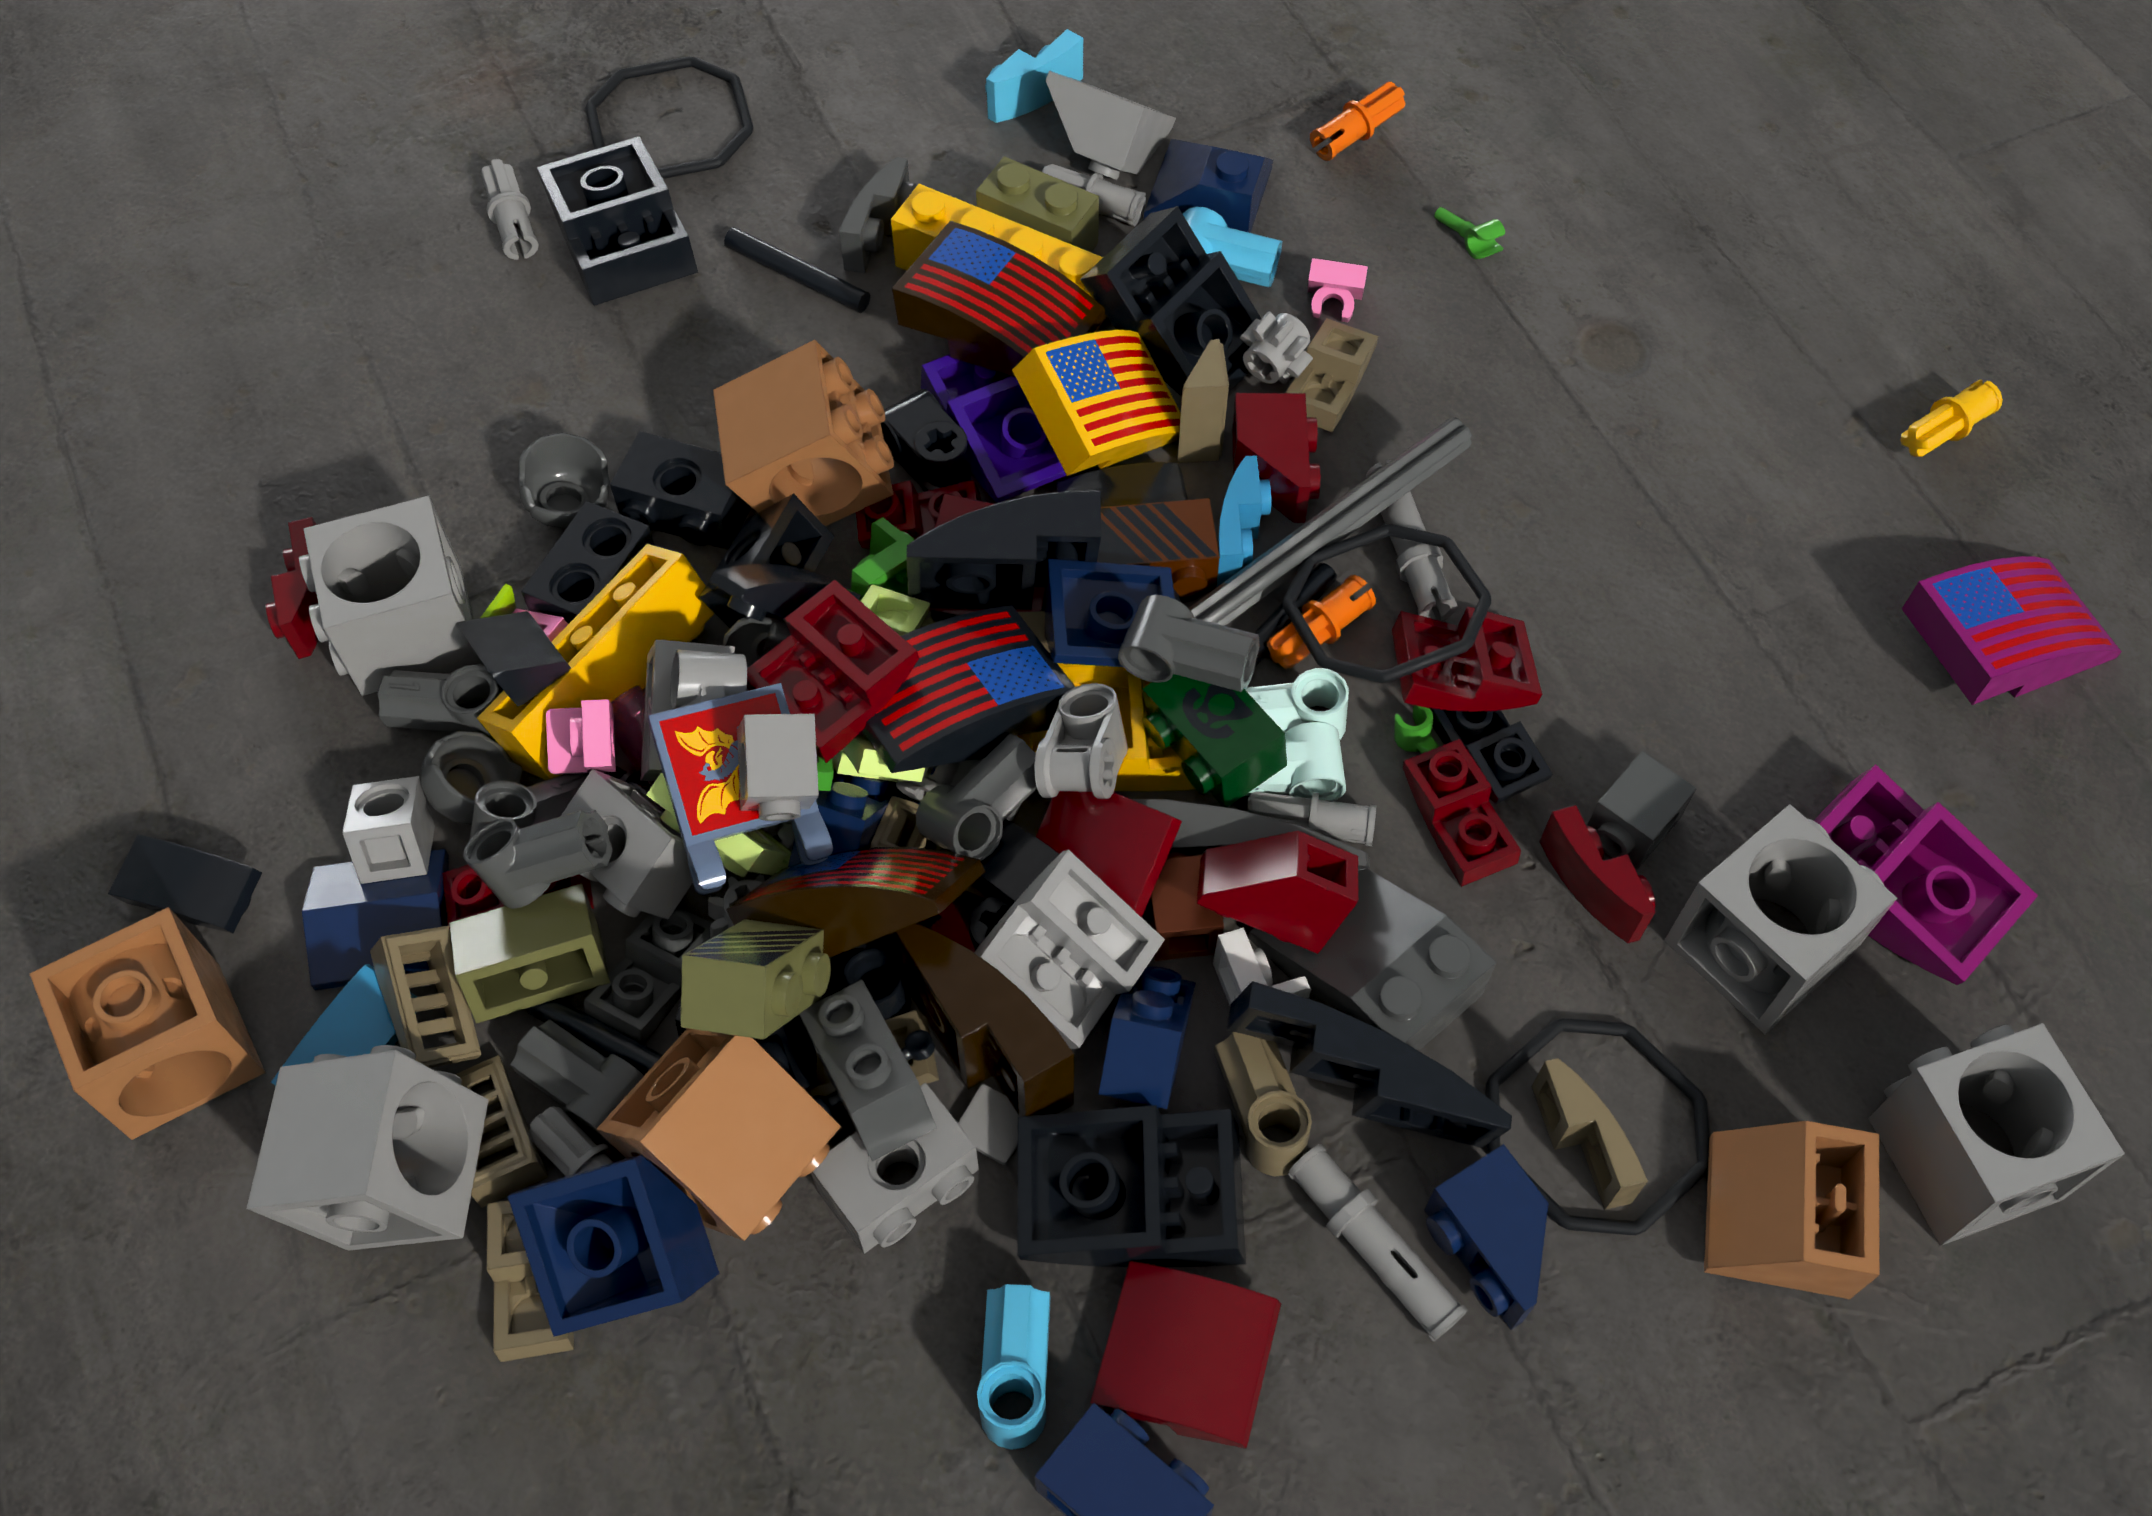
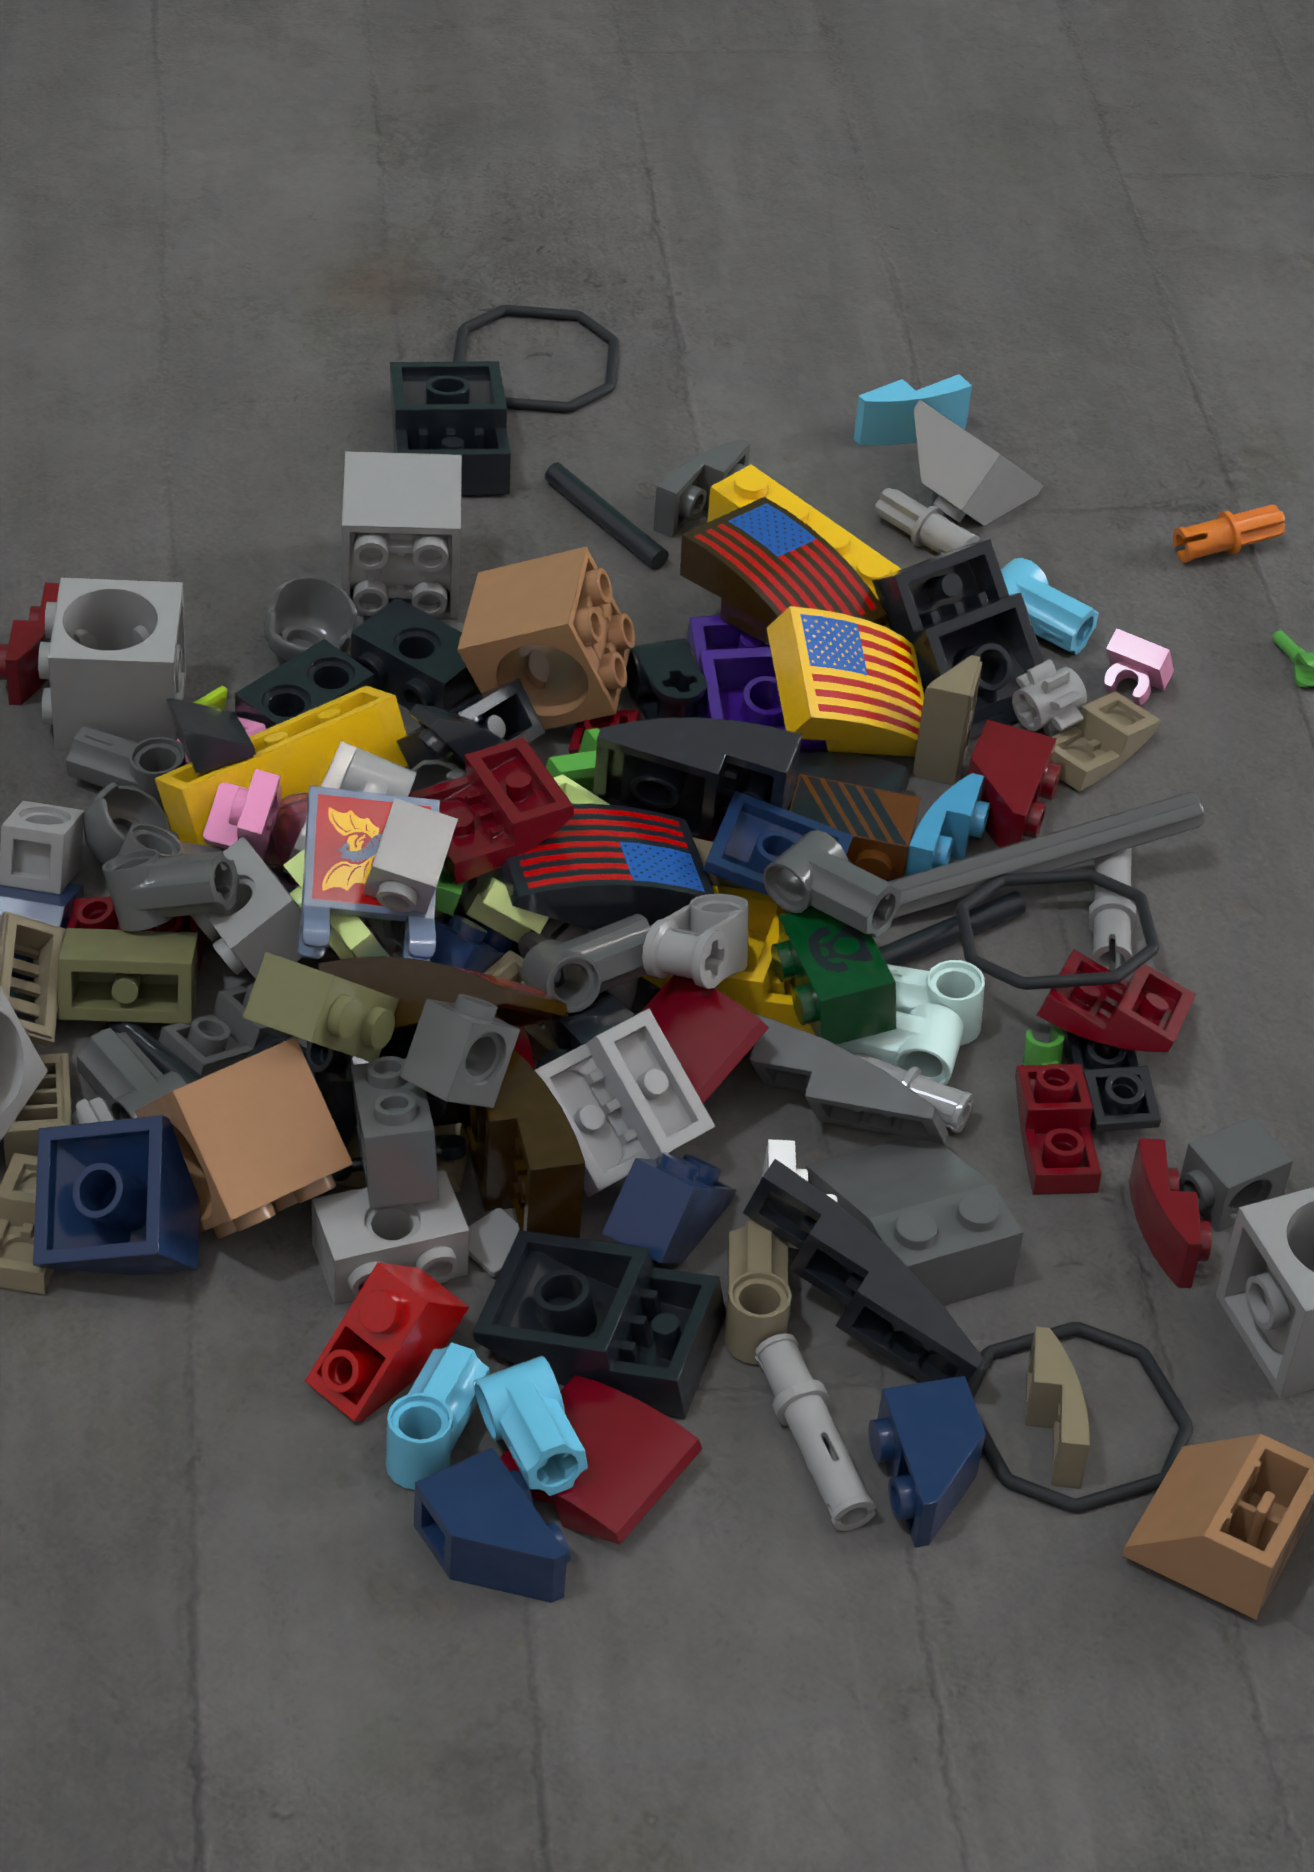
camera: 15 degrees right, 15 degrees down
light grey axle [481,159,539,260] -> none
olive brick [976,156,1099,252] -> none
dark blue slope [1143,139,1273,233] -> none
copper brick [1146,852,1224,961] -> none
dark red slope [1197,830,1358,954] -> none
orange axle [1267,575,1376,669] -> none
none -> red slope [305,1262,469,1422]
none -> light grey brick [342,451,462,619]
none -> dark grey brick [400,994,520,1108]
none -> medium azure piece [474,1356,588,1496]

